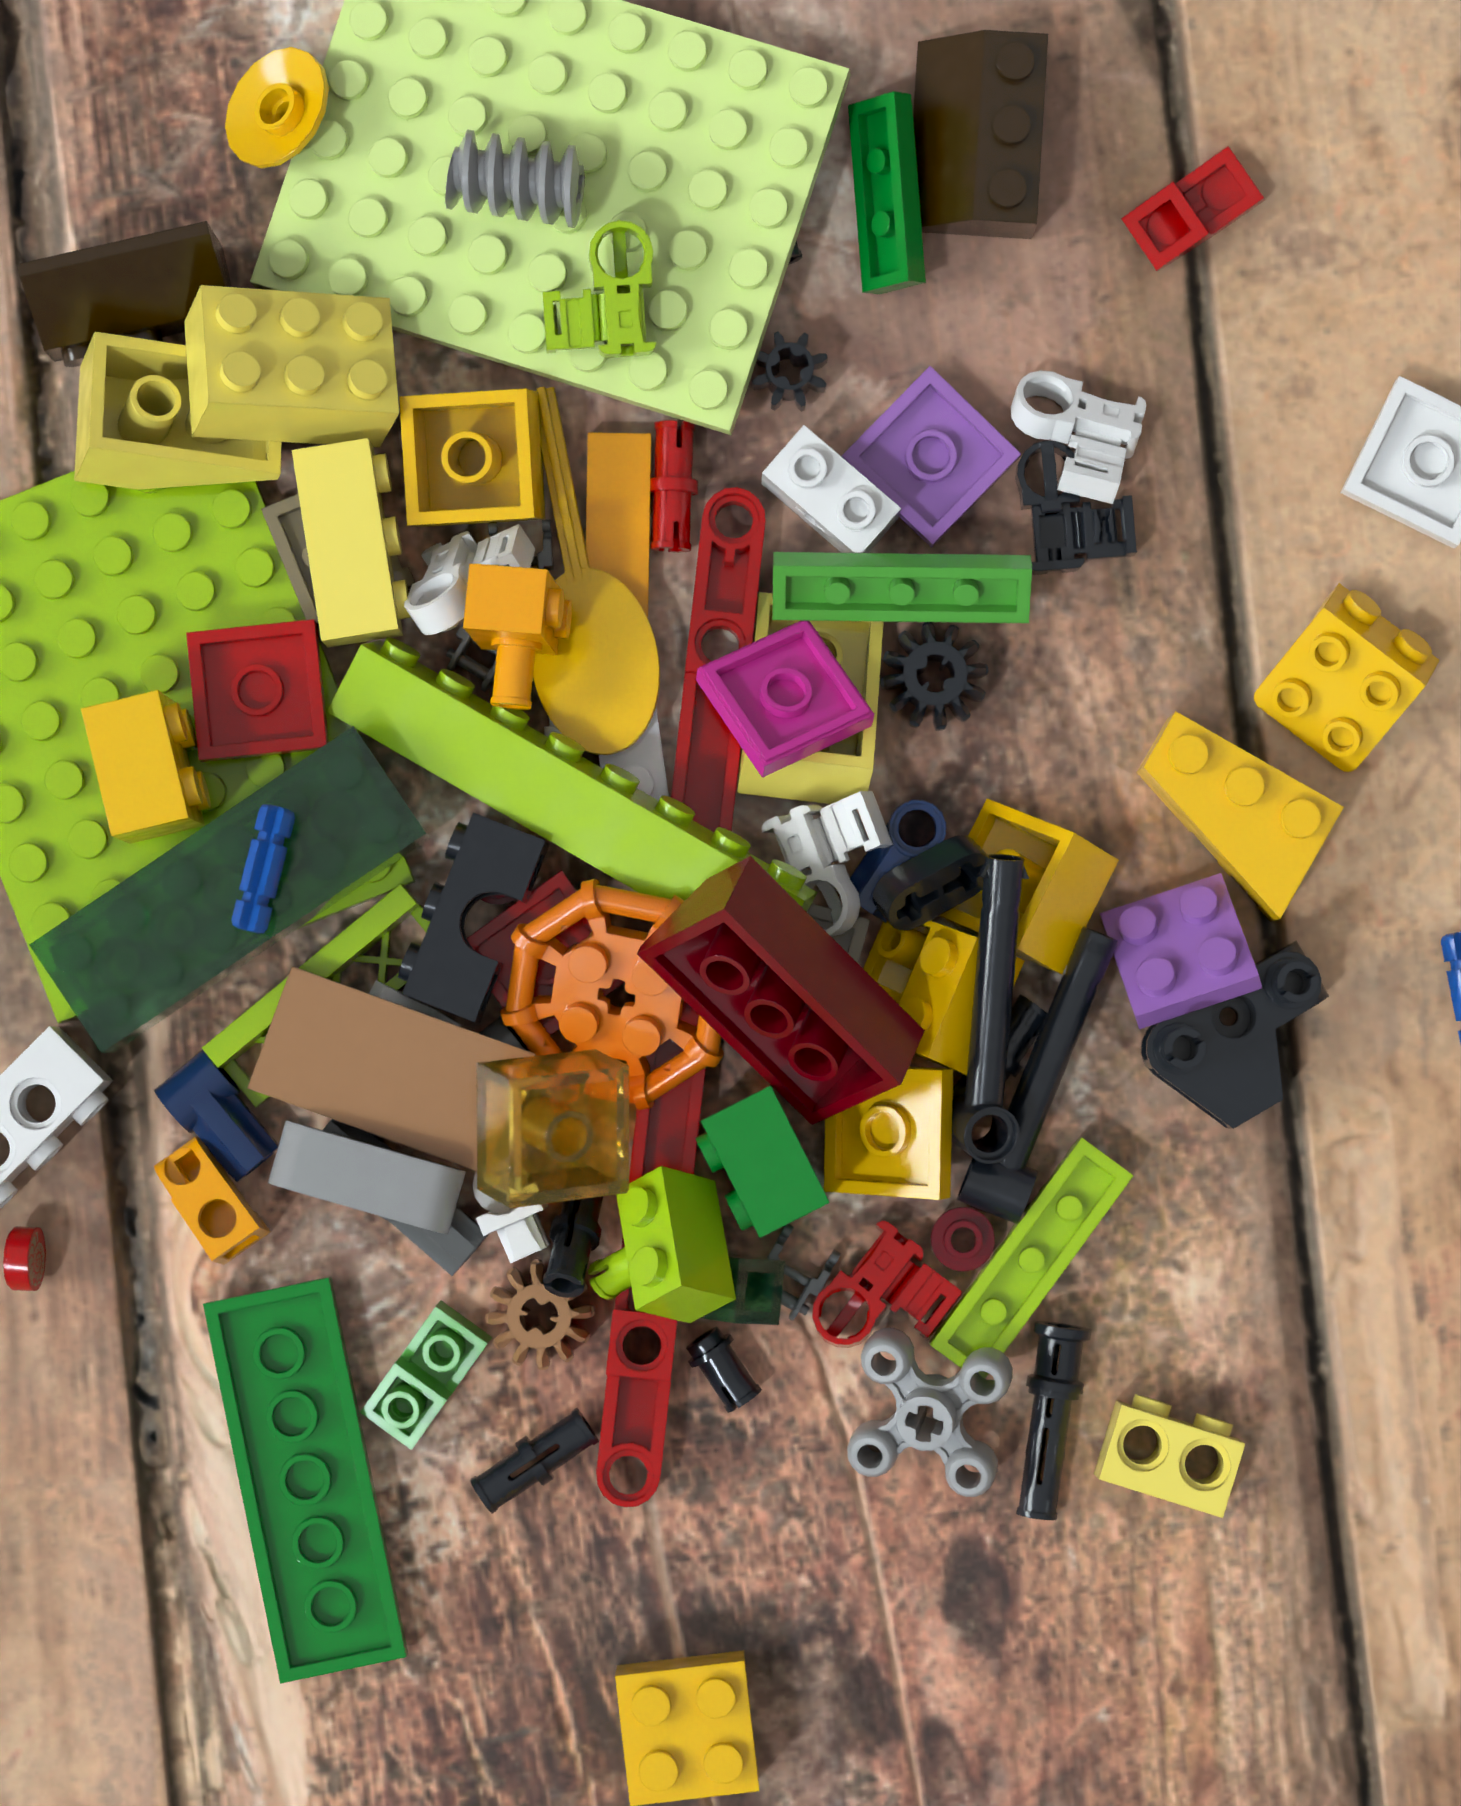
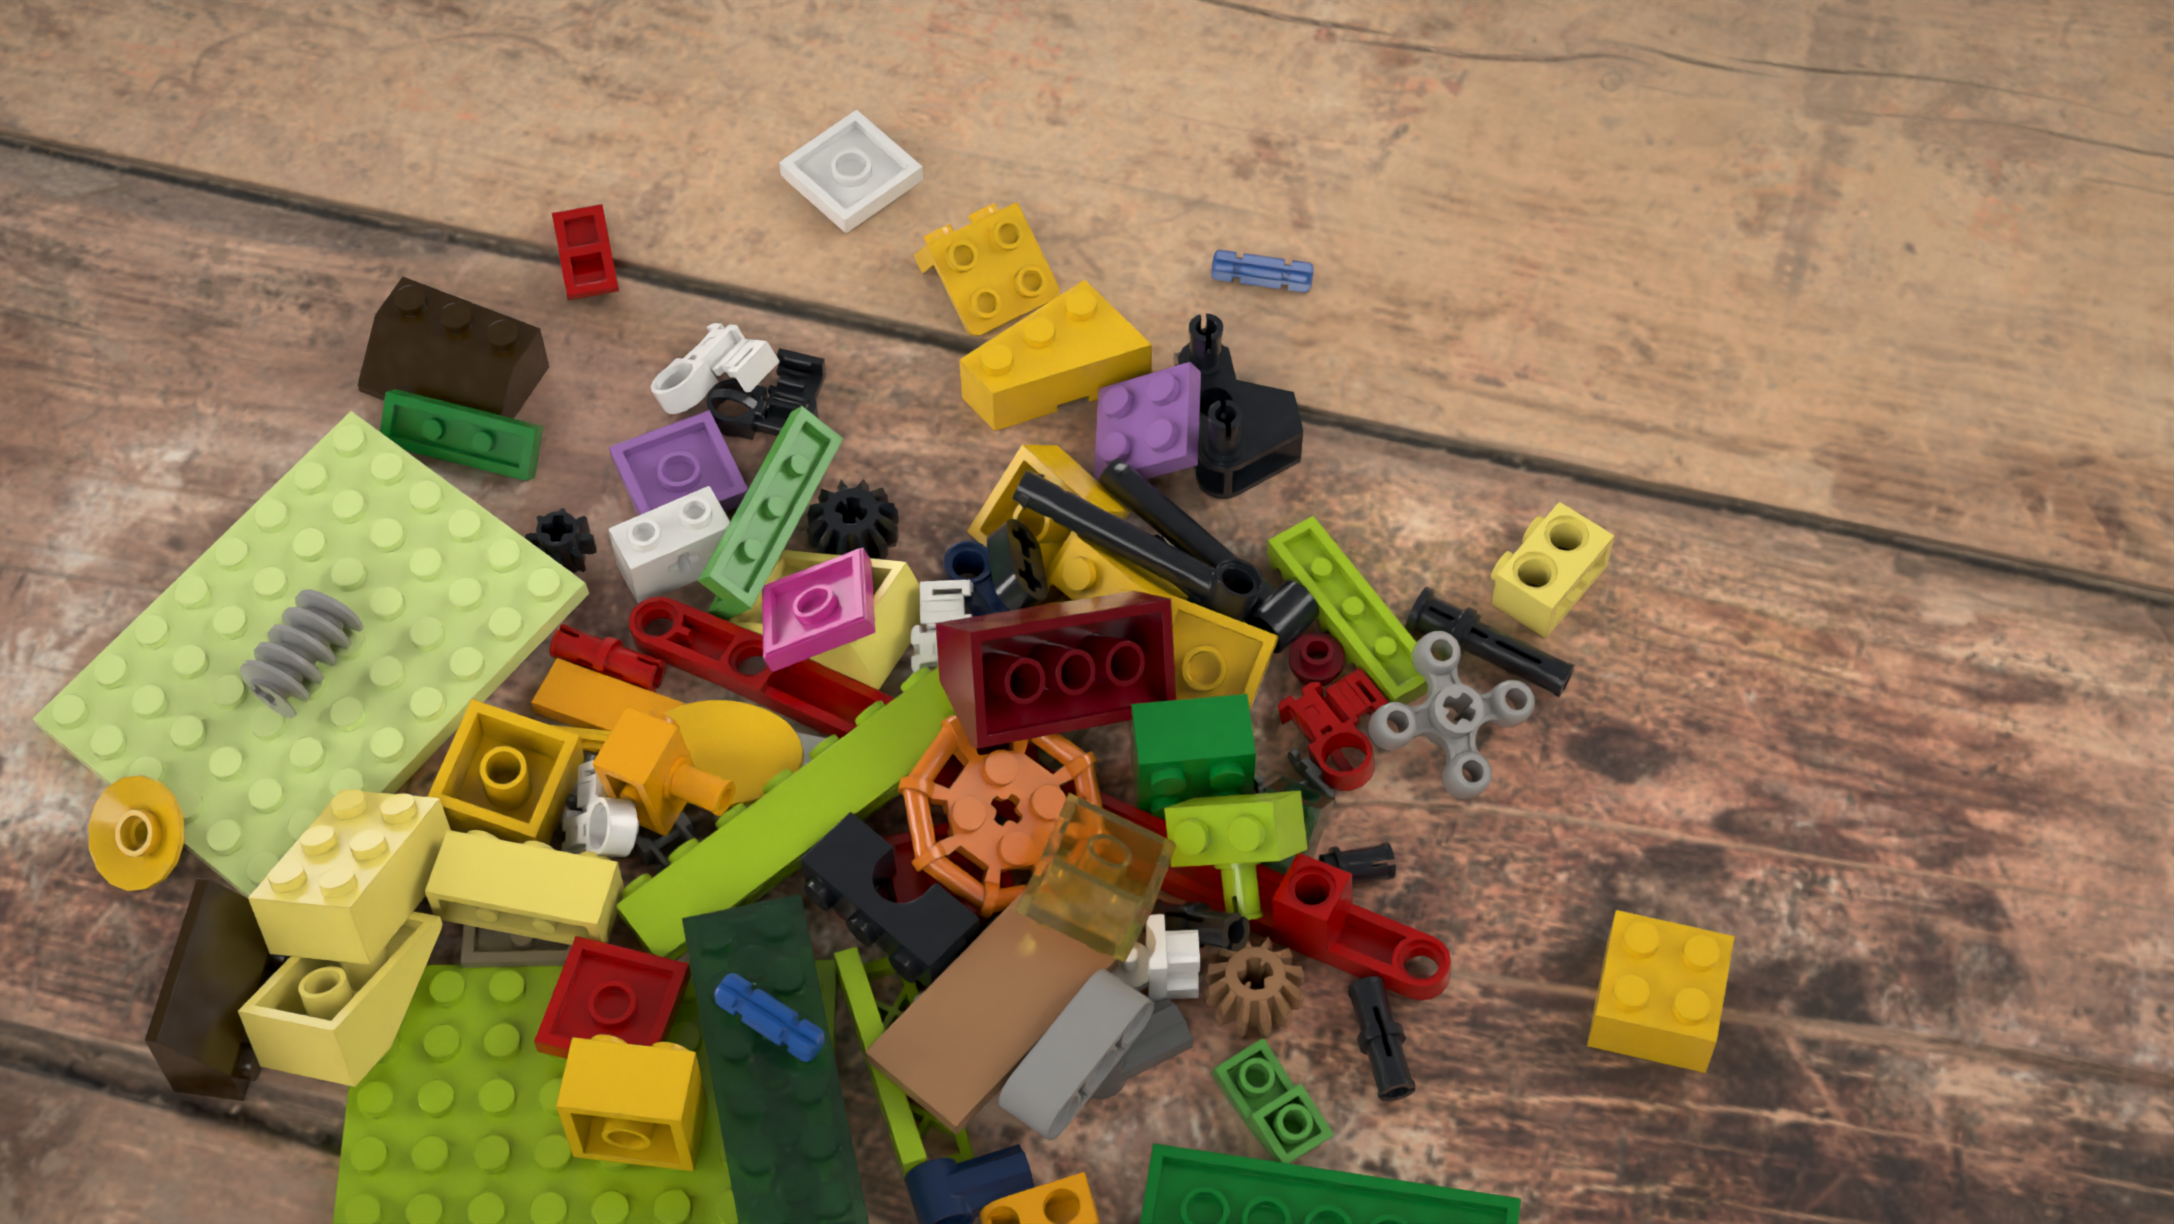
camera: 70 degrees left, 30 degrees down
lime piece [543,220,656,358] -> none

